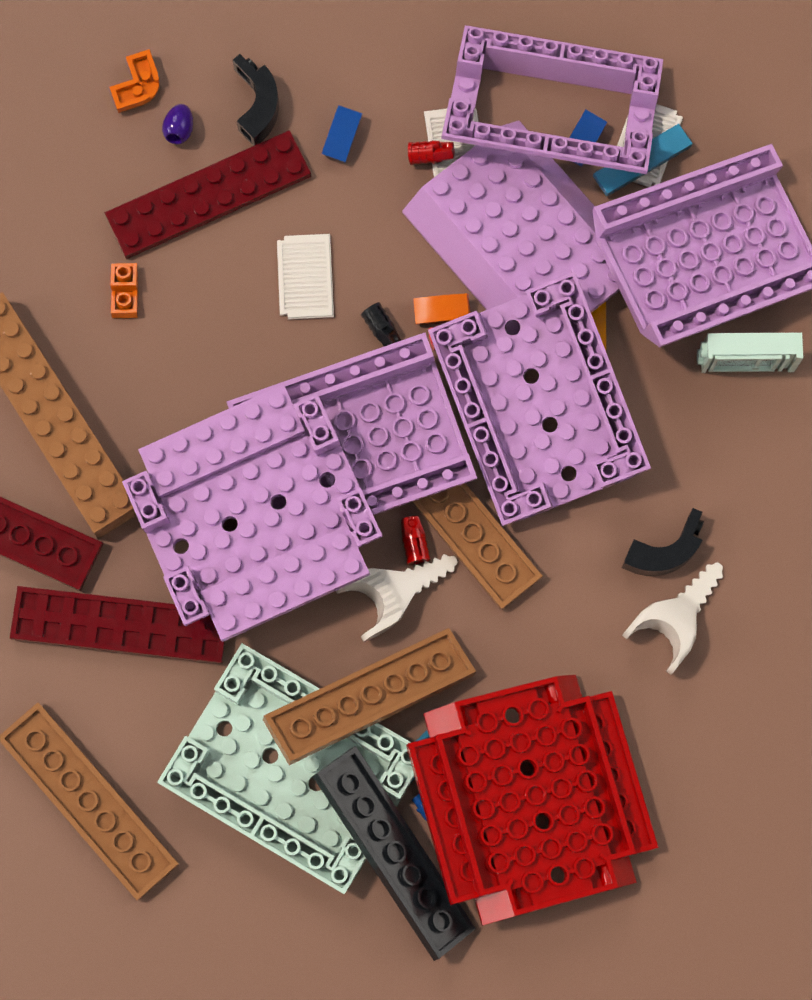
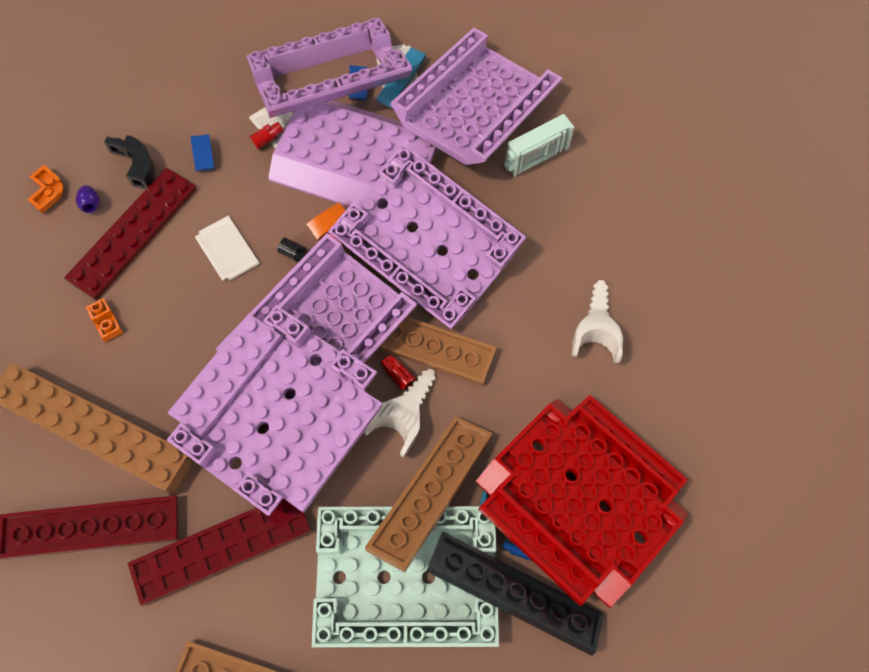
camera: 30 degrees left, 10 degrees down
black arch [622,508,704,576] -> none

